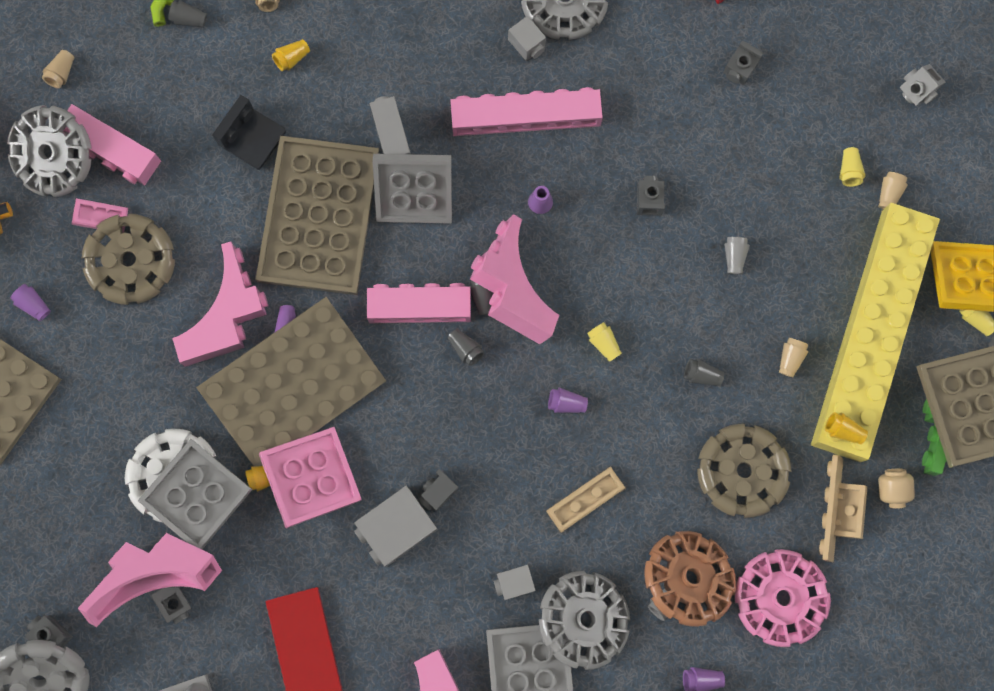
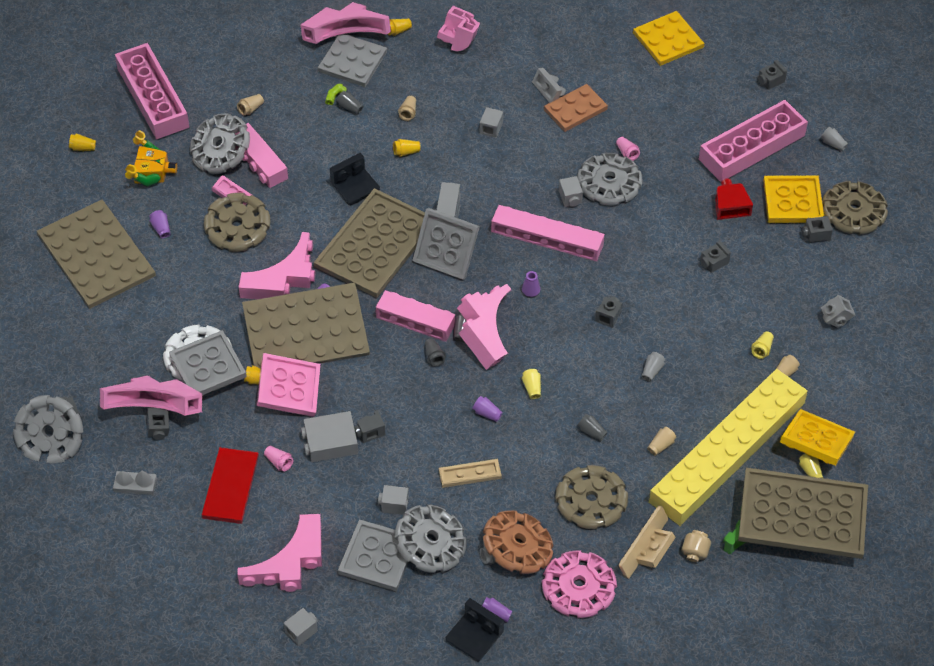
camera: 25 degrees right, 25 degrees down
yellow cone [825,412,868,445] -> none
none -> bright pink cone [264,446,293,471]

